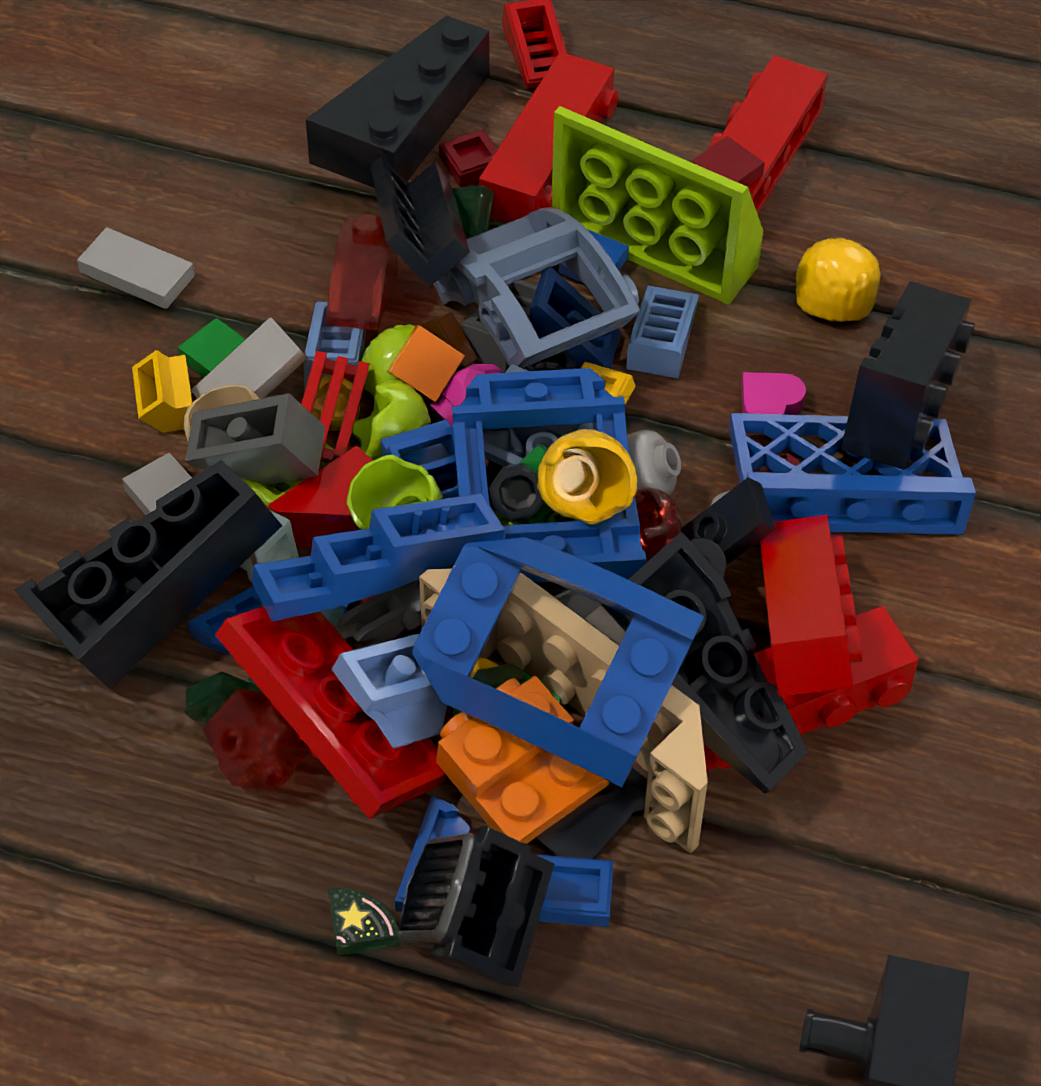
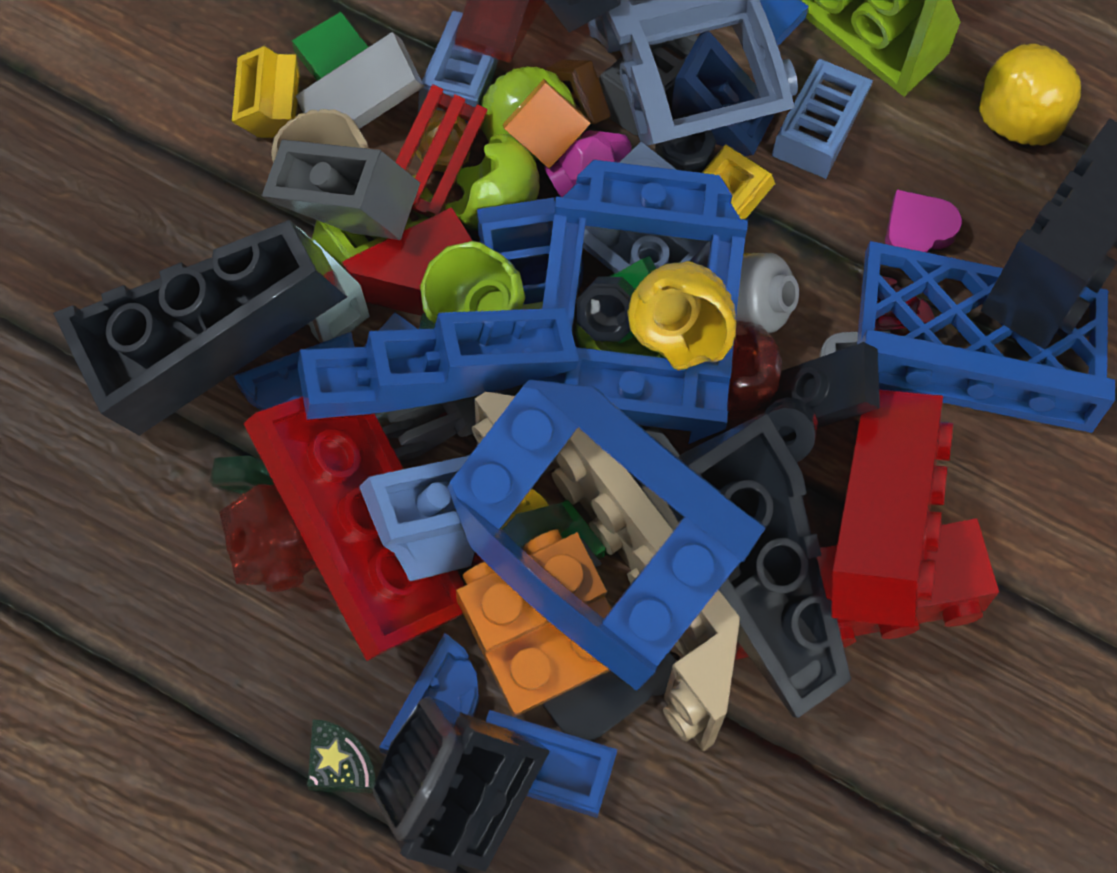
camera: 10 degrees right, 15 degrees up
light grey tile [122,452,192,515] -> none

